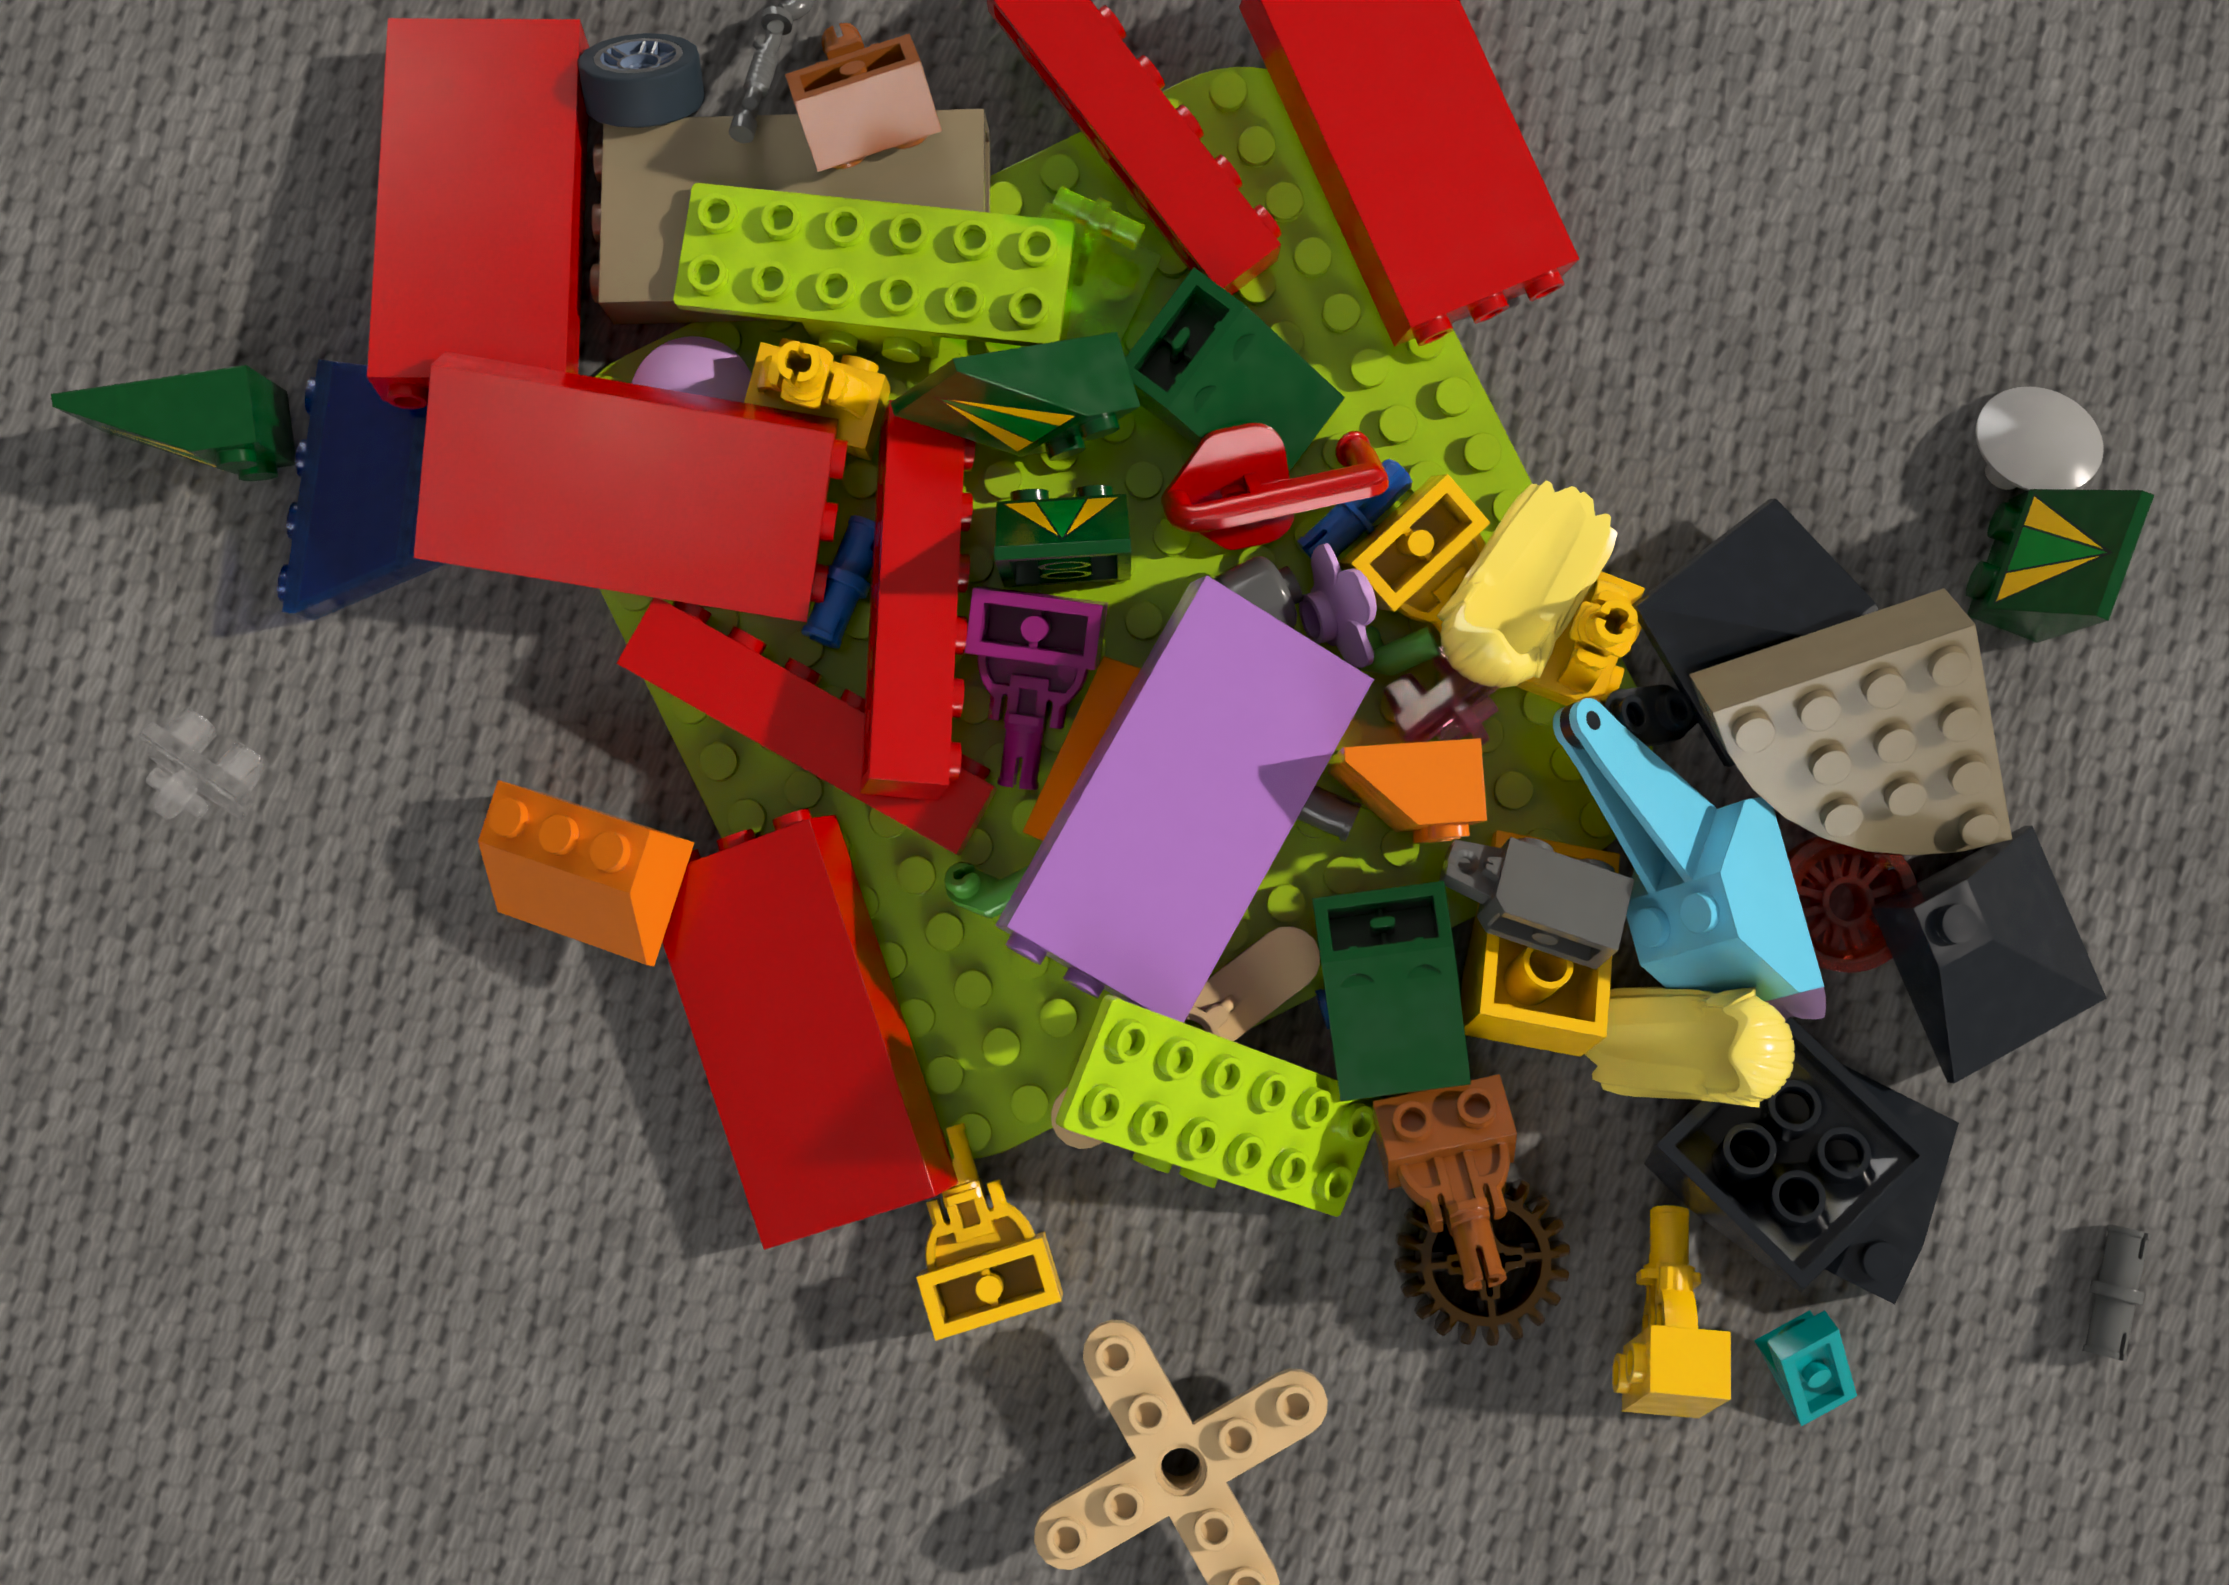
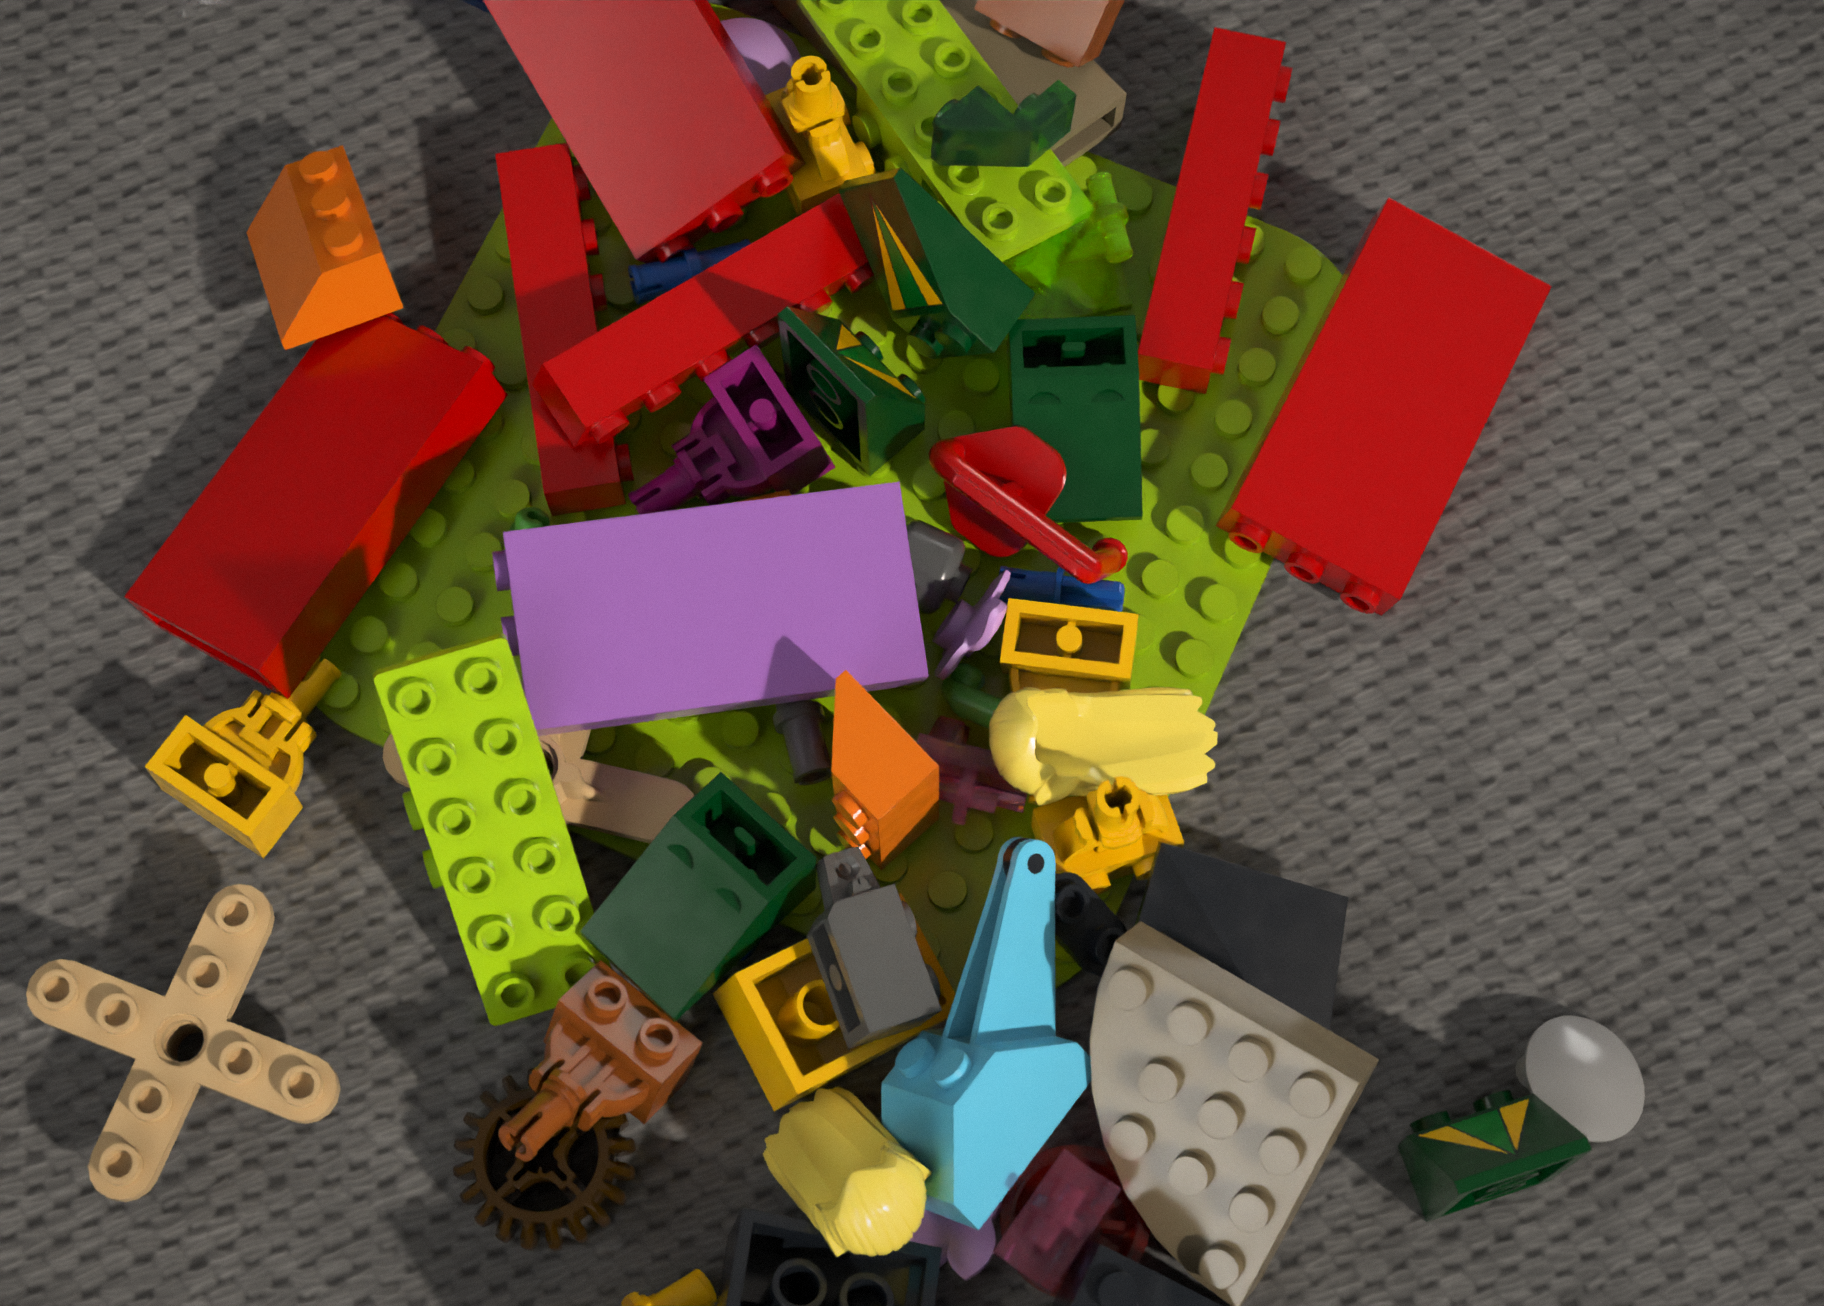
camera: 50 degrees right, 15 degrees down
none -> clear green slope [930,80,1077,167]
none -> clear pink hips [993,1148,1121,1294]

